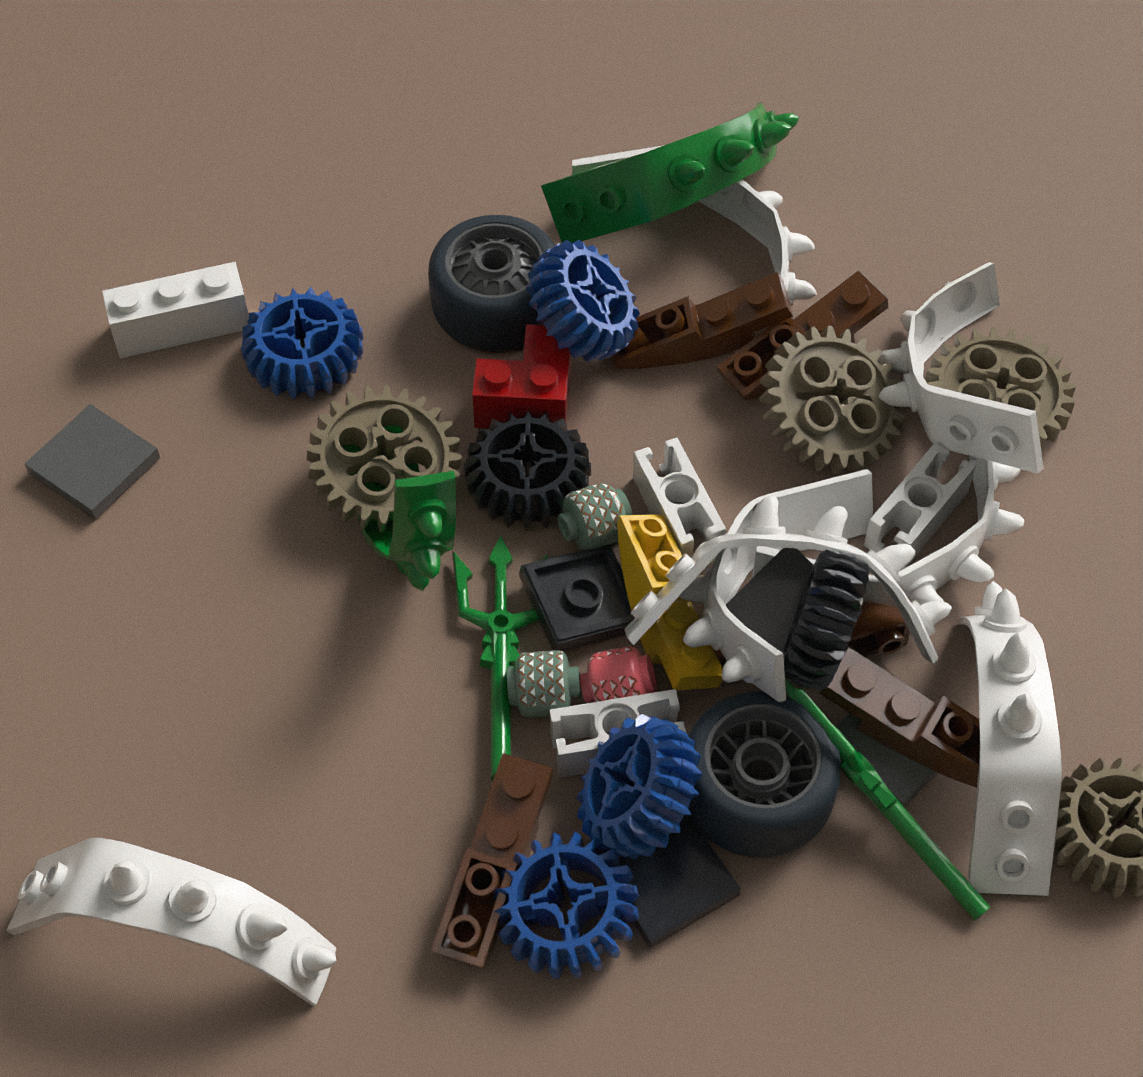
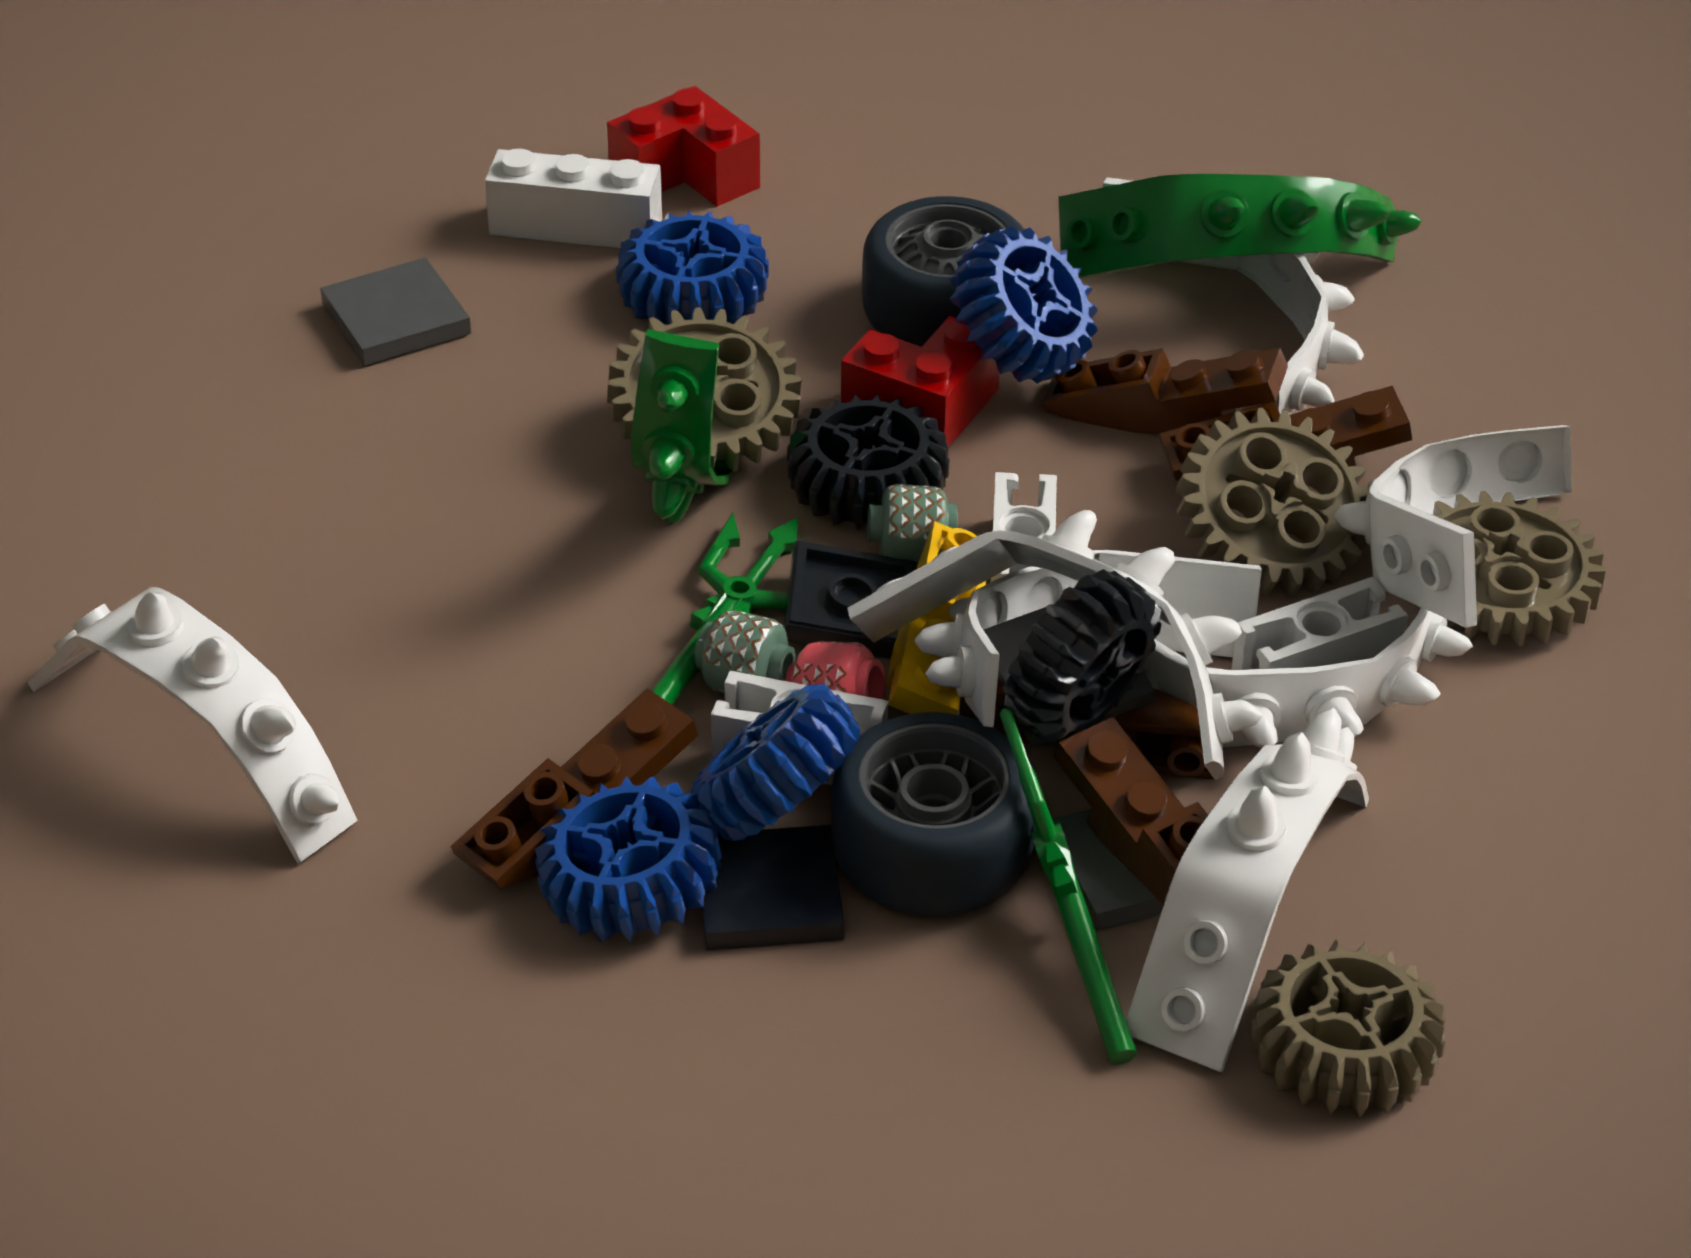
camera: 25 degrees right, 15 degrees down
none -> red brick [607,85,760,207]

